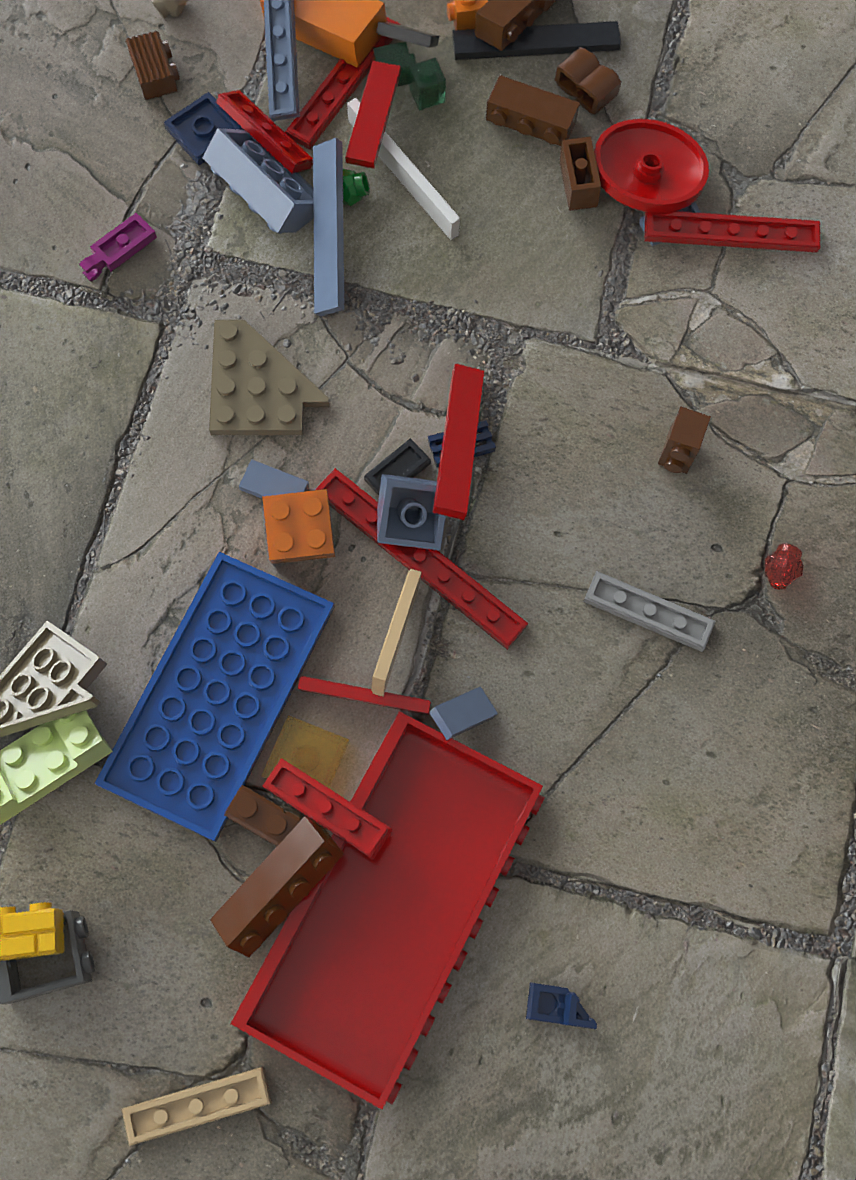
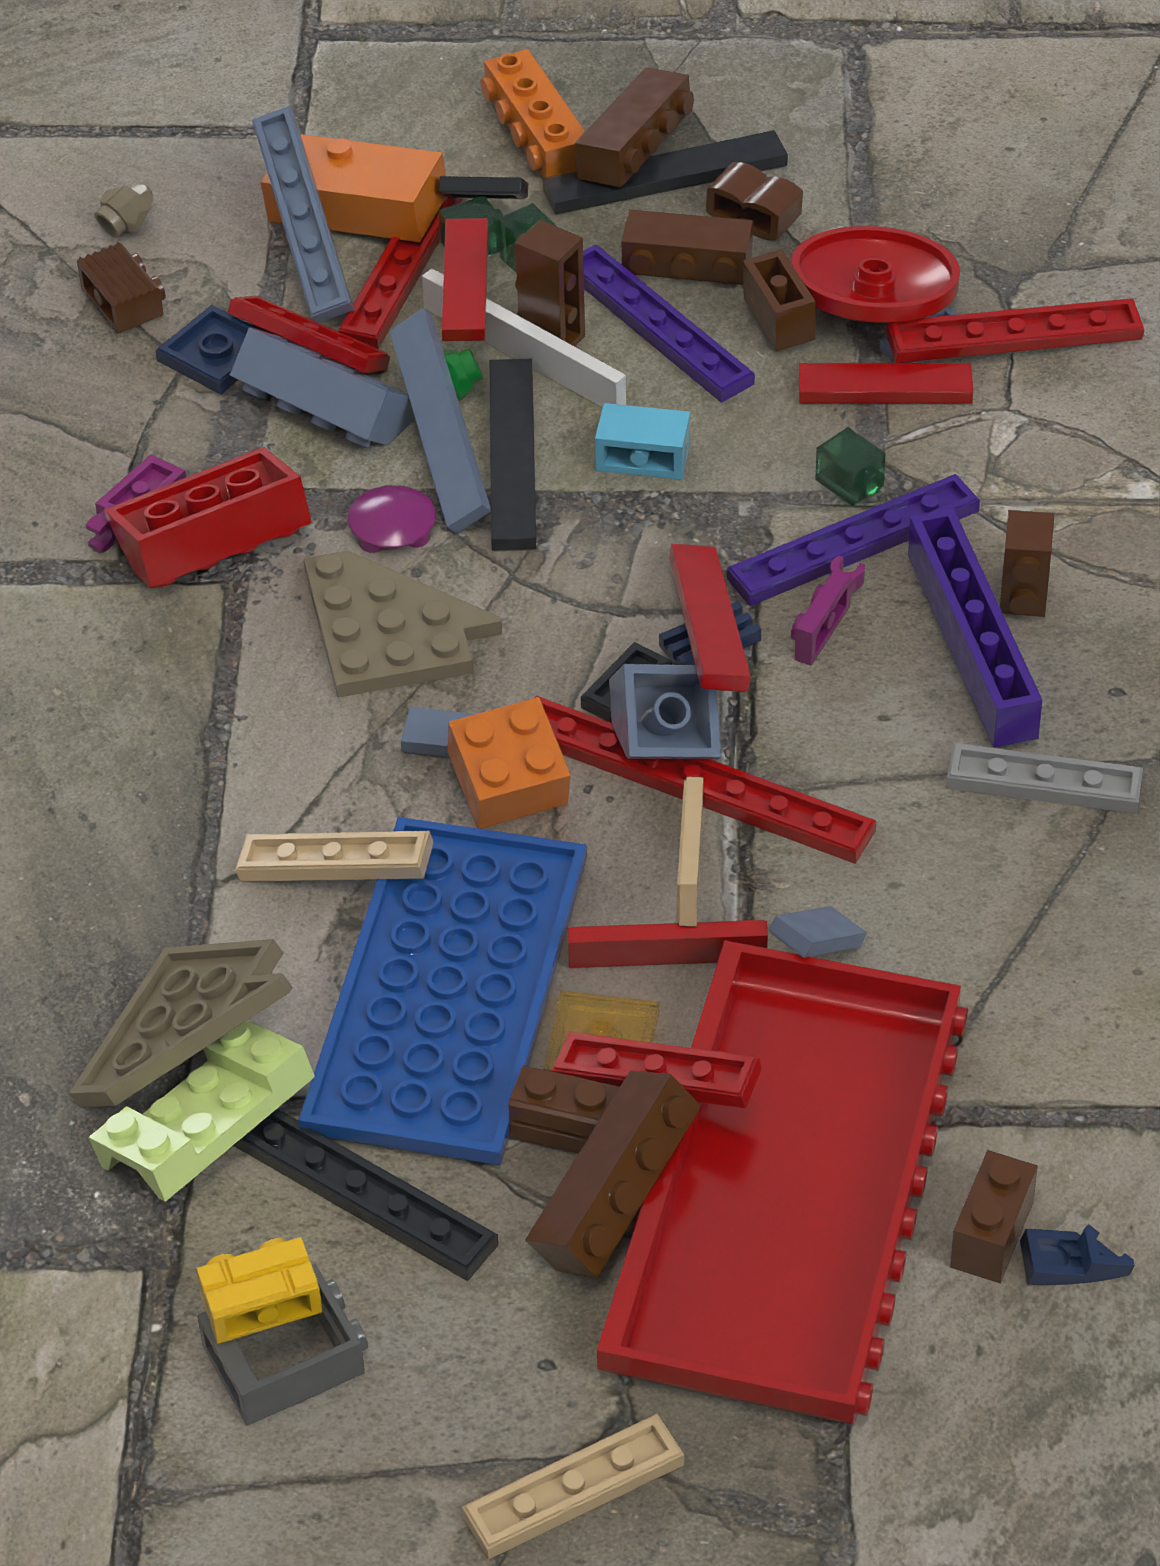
camera: 10 degrees left, 25 degrees down
none -> red slope [104,447,312,588]
none -> black tile [233,1109,499,1281]
none -> tan tile [235,831,434,881]
none -> magenta dish [347,485,436,553]
none -> black tile [489,358,537,550]
none -> reddish brown brick [514,220,585,347]
none -> dark purple tile [583,244,755,403]
none -> medium azure brick [595,403,690,480]
none -> dark purple tile [727,474,980,606]
none -> magenta plate [791,556,865,666]
none -> red tile [799,363,973,404]
none -> clear green brick [815,427,886,506]
none -> dark purple brick [908,508,1043,748]
none -> reddish brown brick [950,1150,1038,1284]

